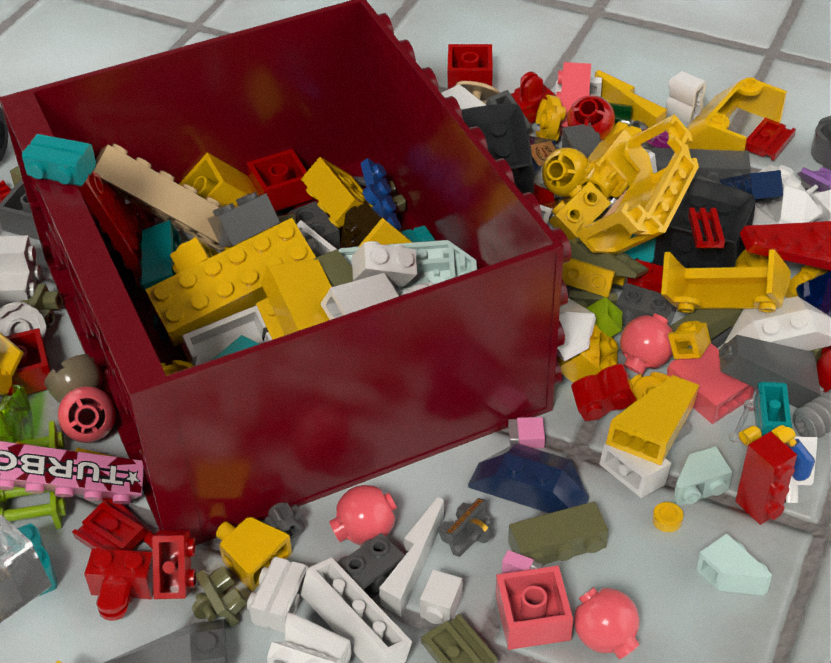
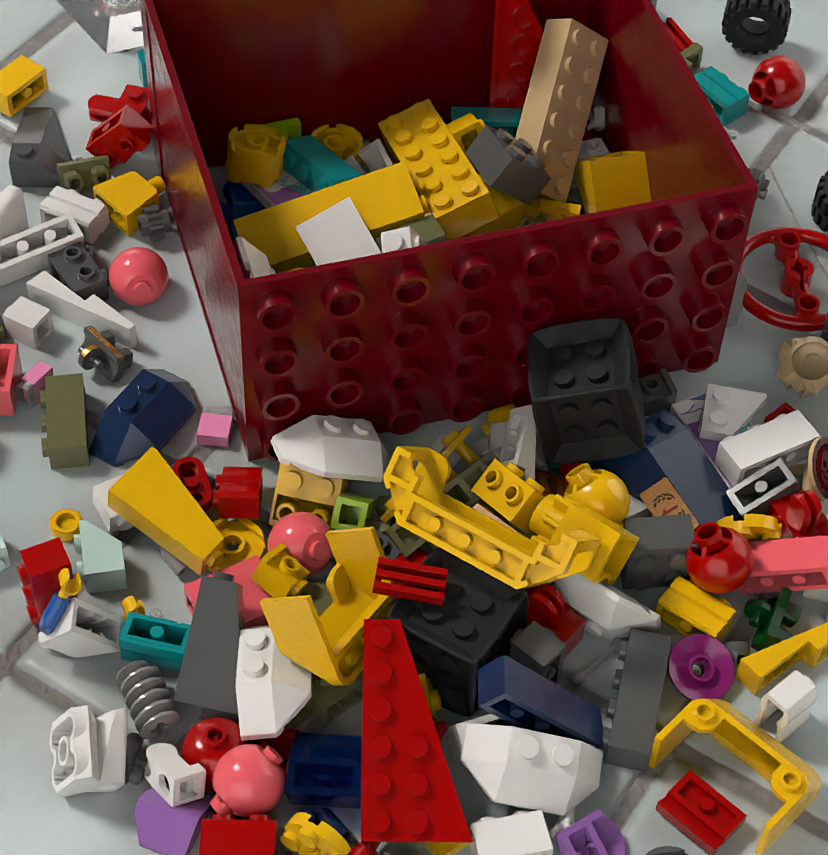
camera: 95 degrees right, 5 degrees up
none -> red plate [172,457,213,512]

